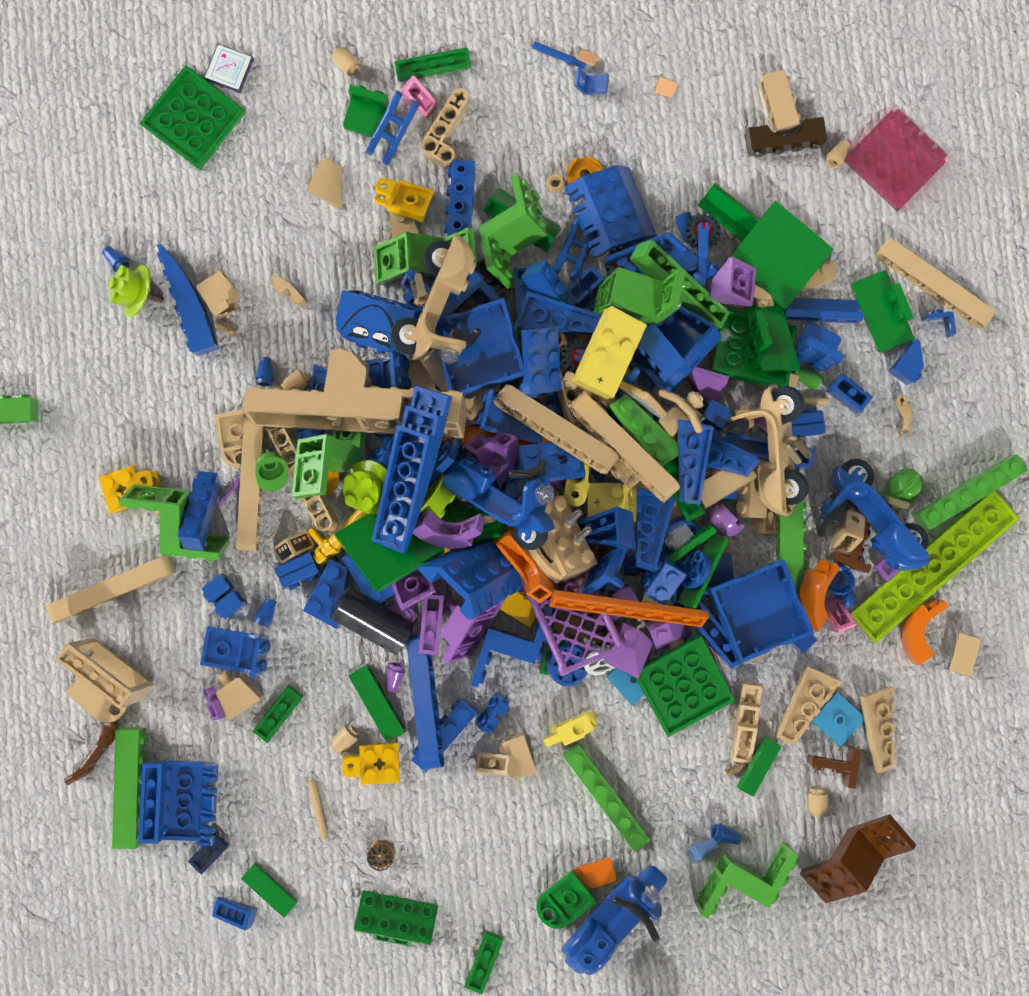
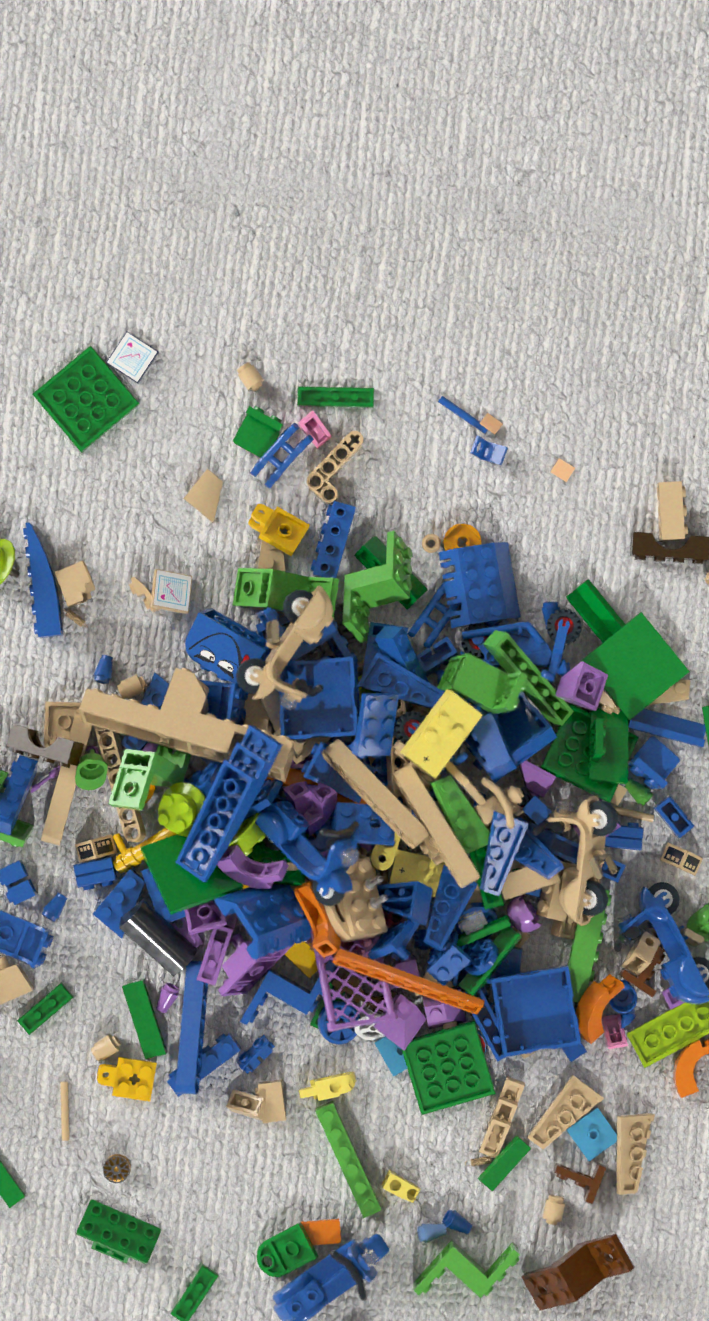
camera: 15 degrees right, 0 degrees up
none -> arch [6,724,84,768]
none -> white tile [150,569,192,614]
none -> light yellow leg [381,1169,421,1203]
none -> slope [660,842,703,876]

